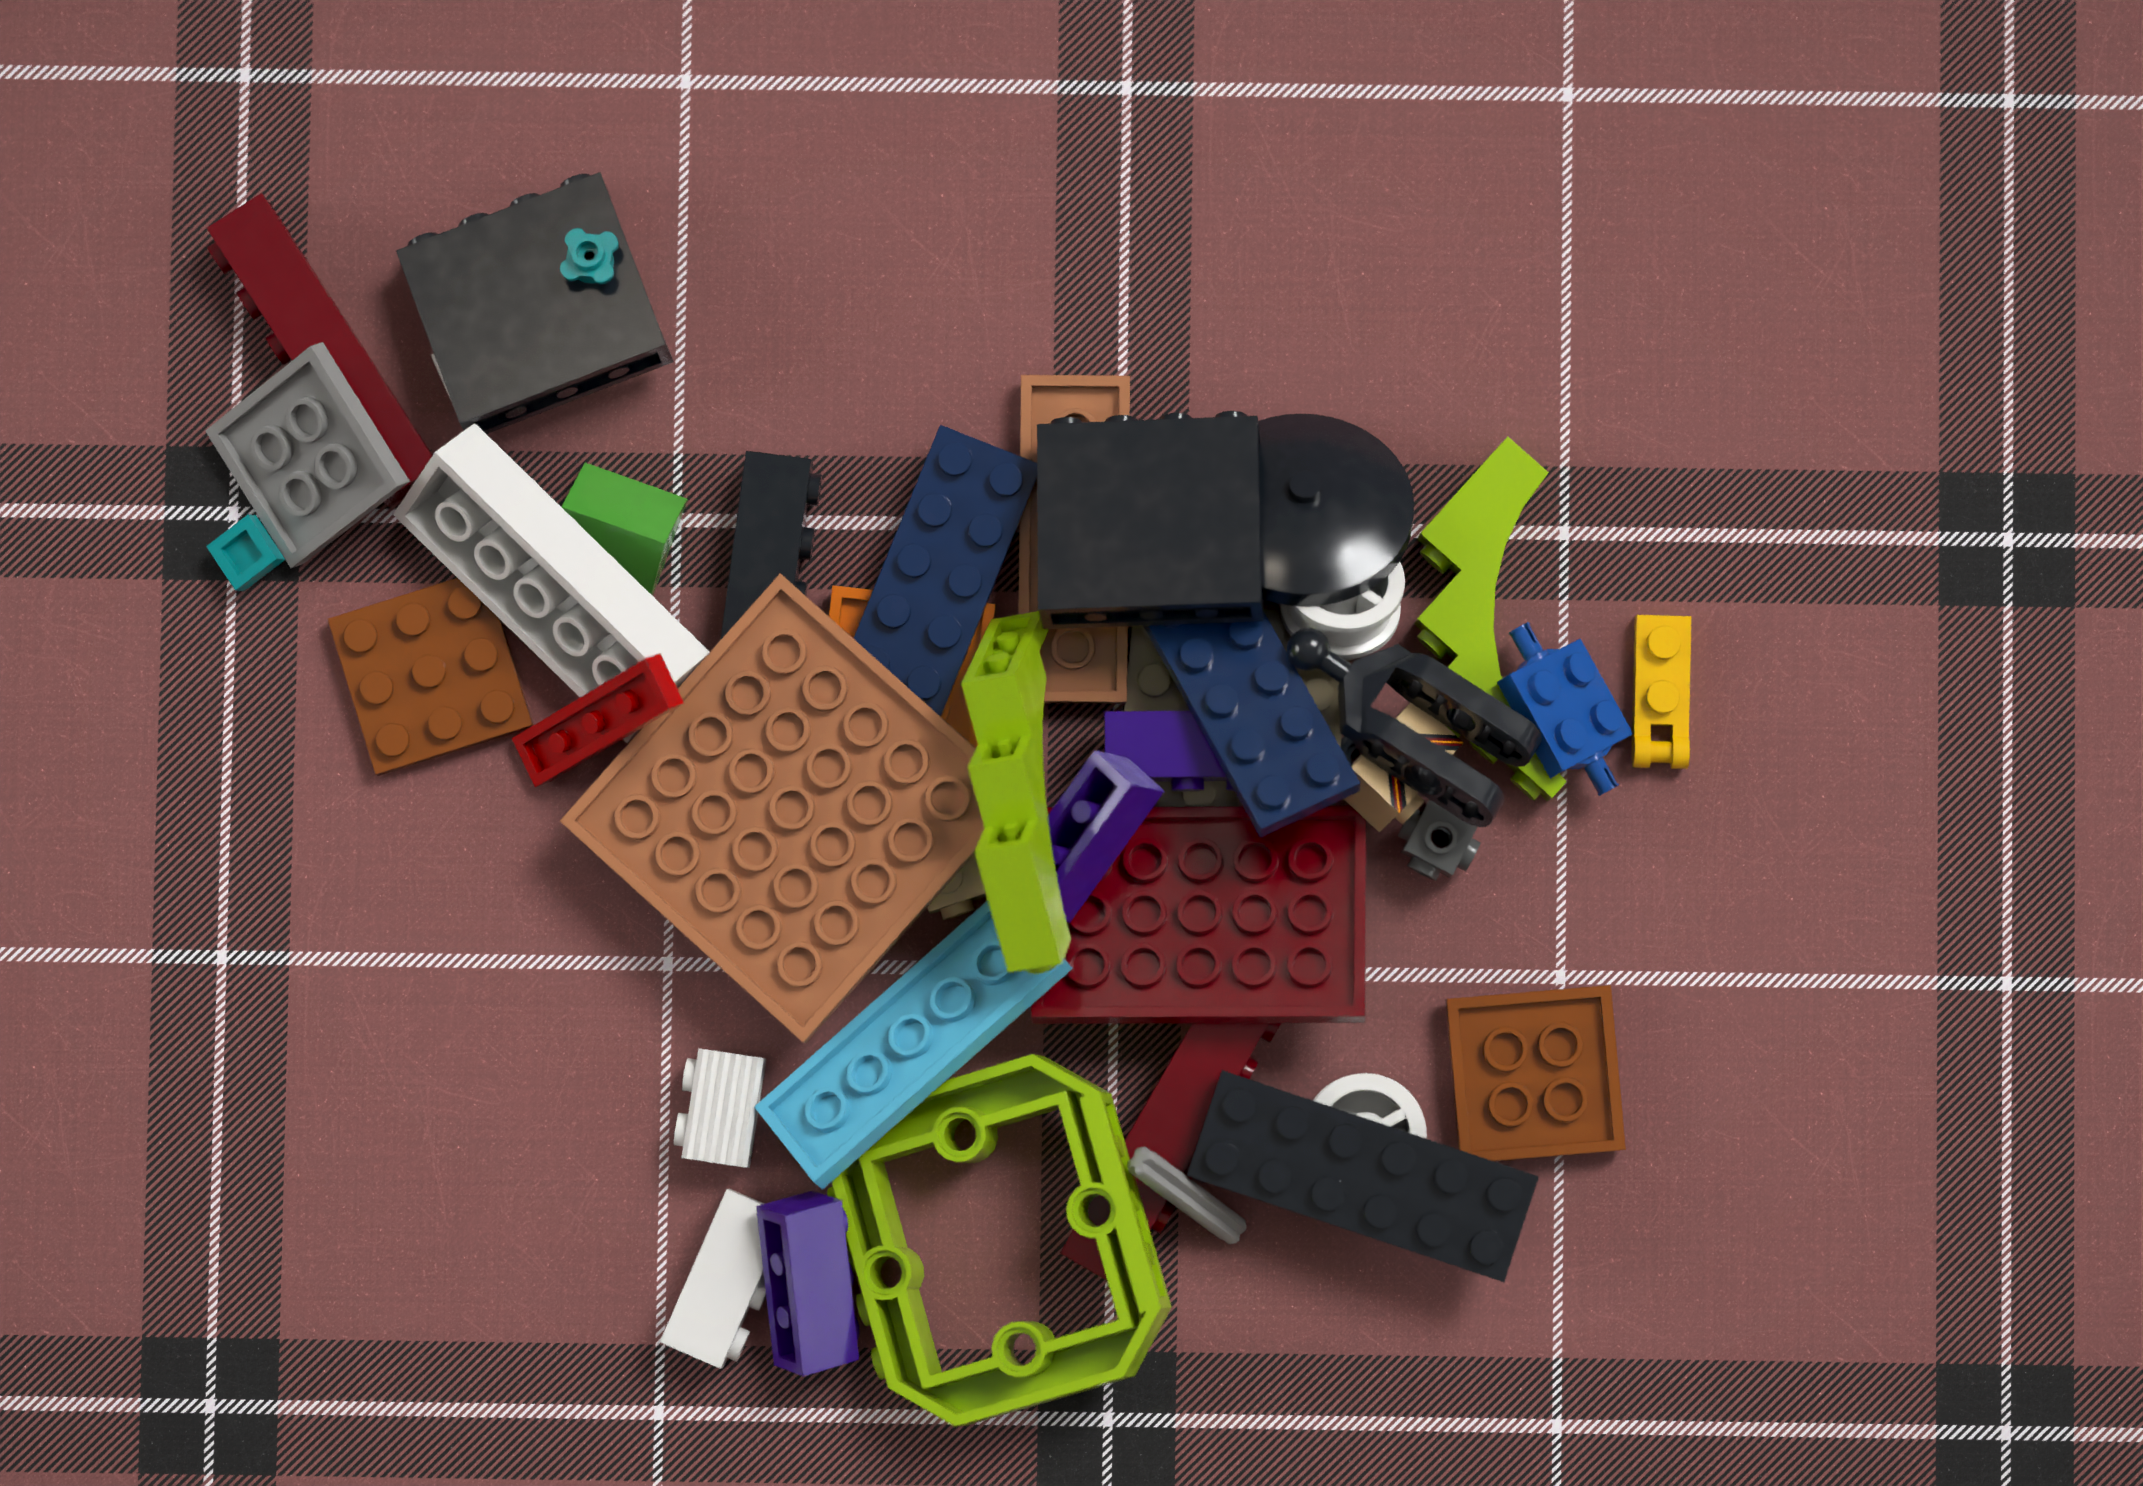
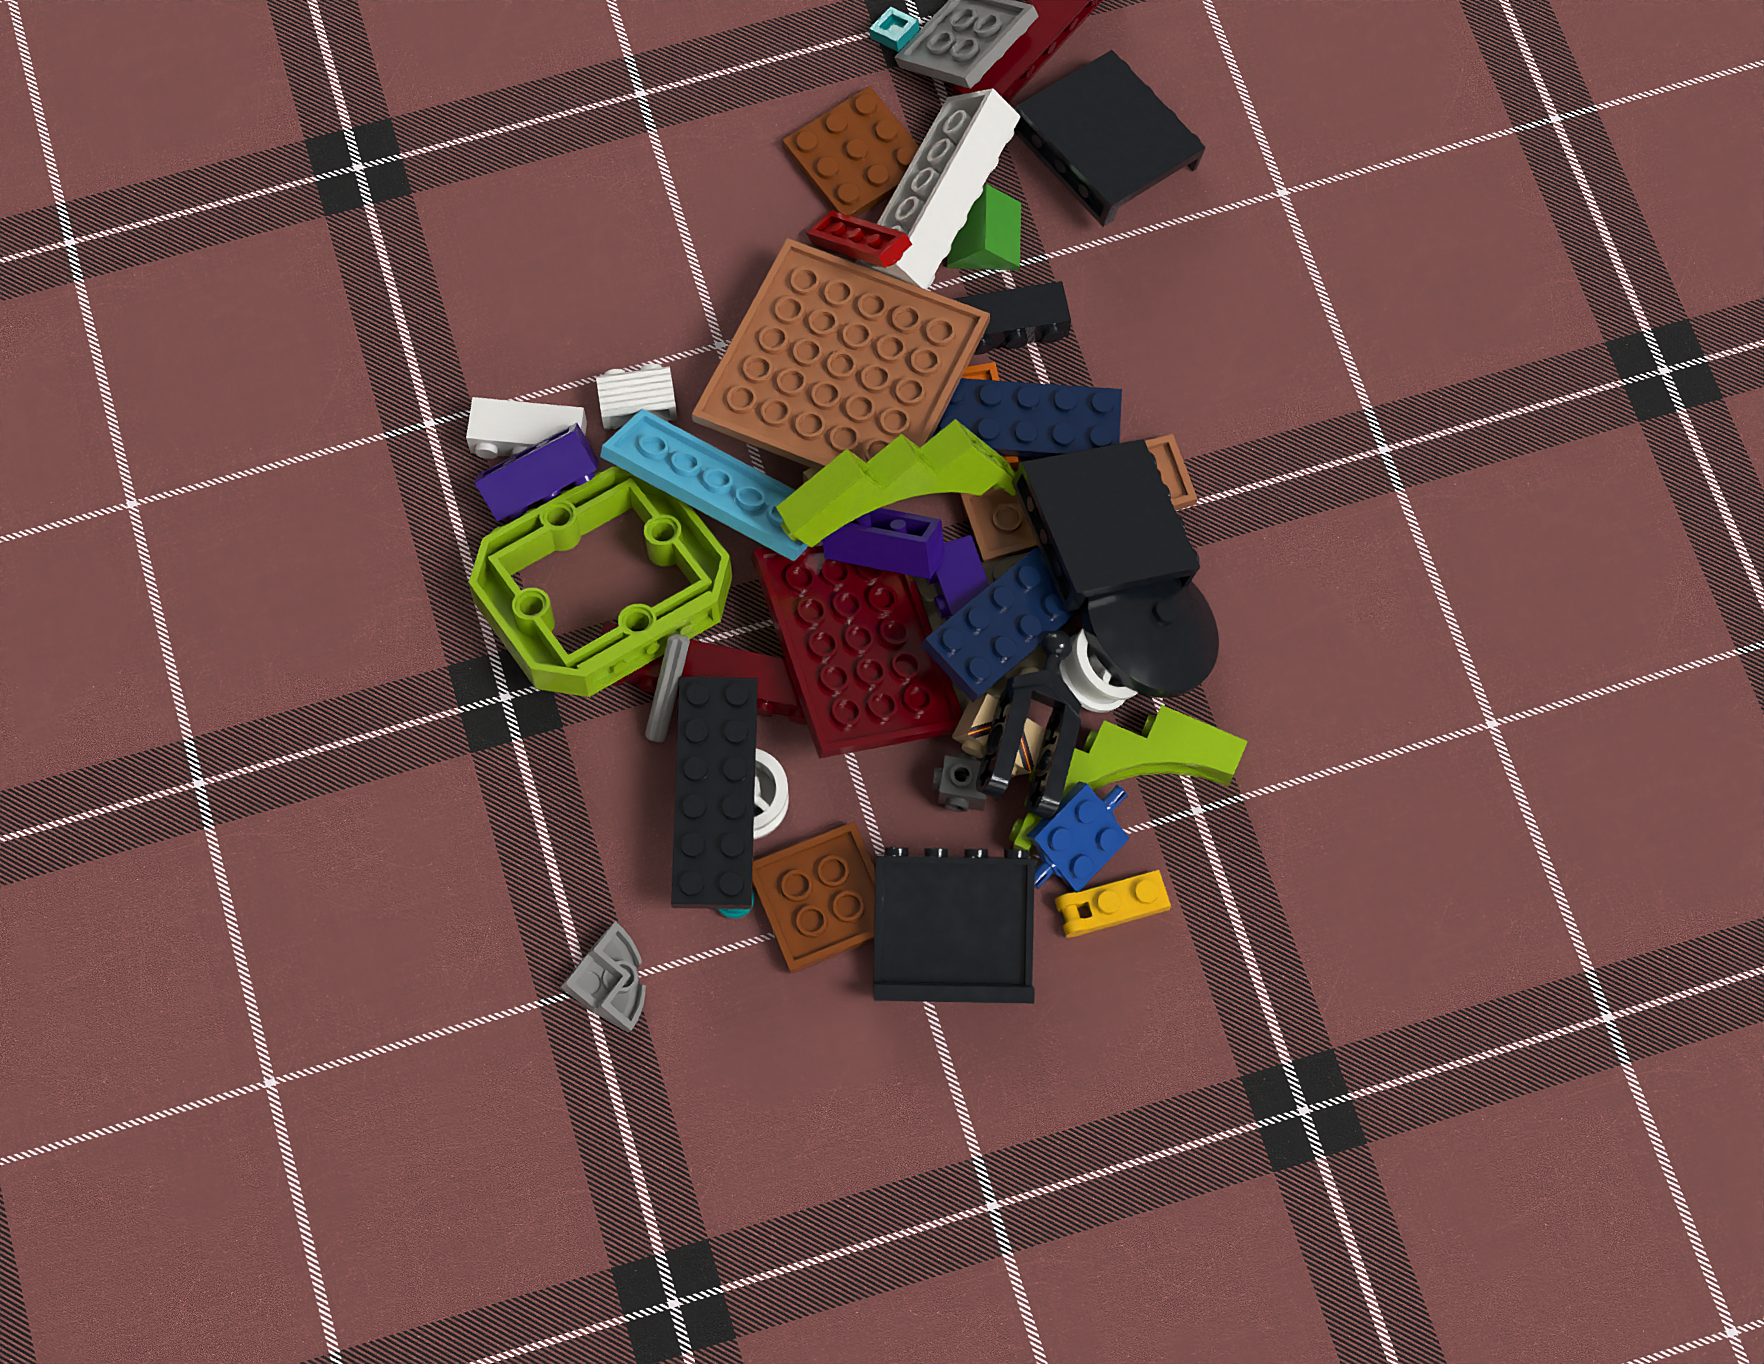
camera: 70 degrees right, 15 degrees down
teal plate [560,228,619,284] -> none
none -> light grey brick [560,921,646,1033]
none -> black panel [873,847,1037,1004]

